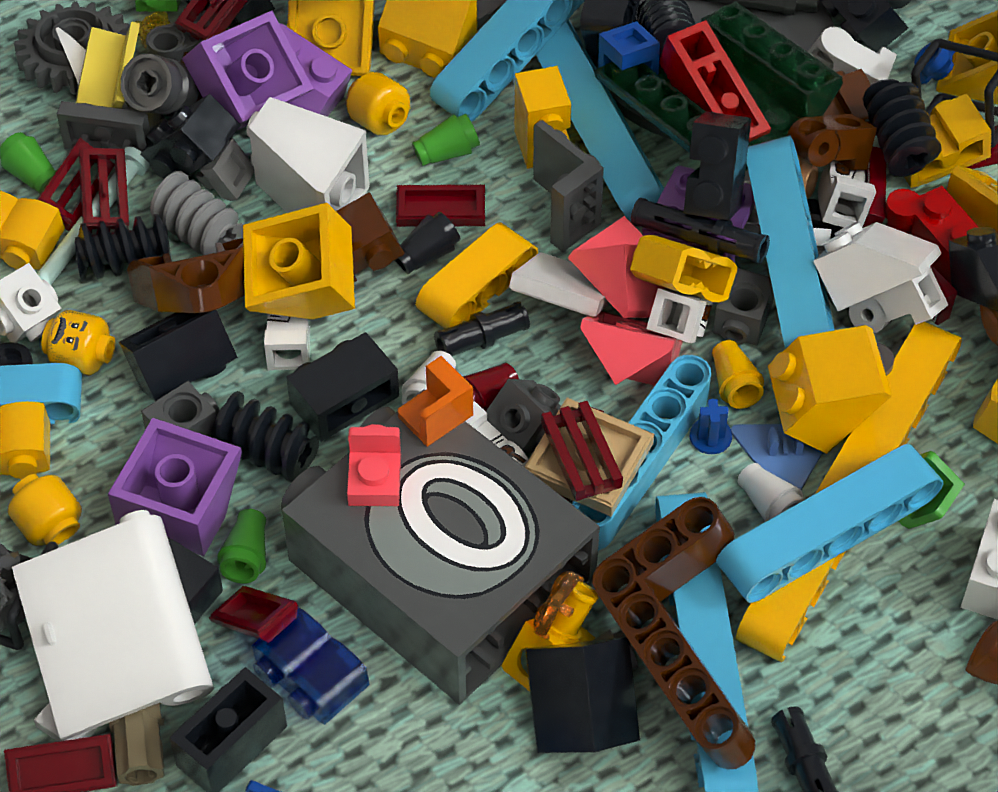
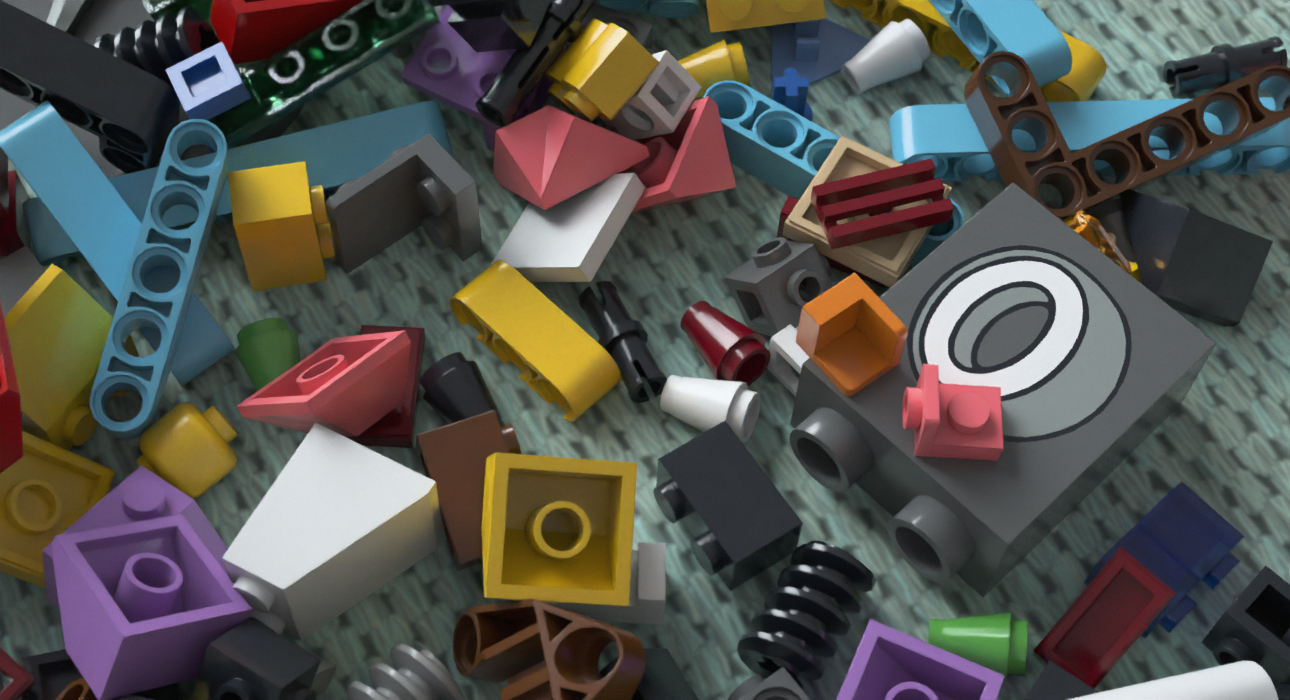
camera: 90 degrees left, 5 degrees up
none -> medium azure beam [90,119,229,439]
none -> coral slope [237,330,411,437]

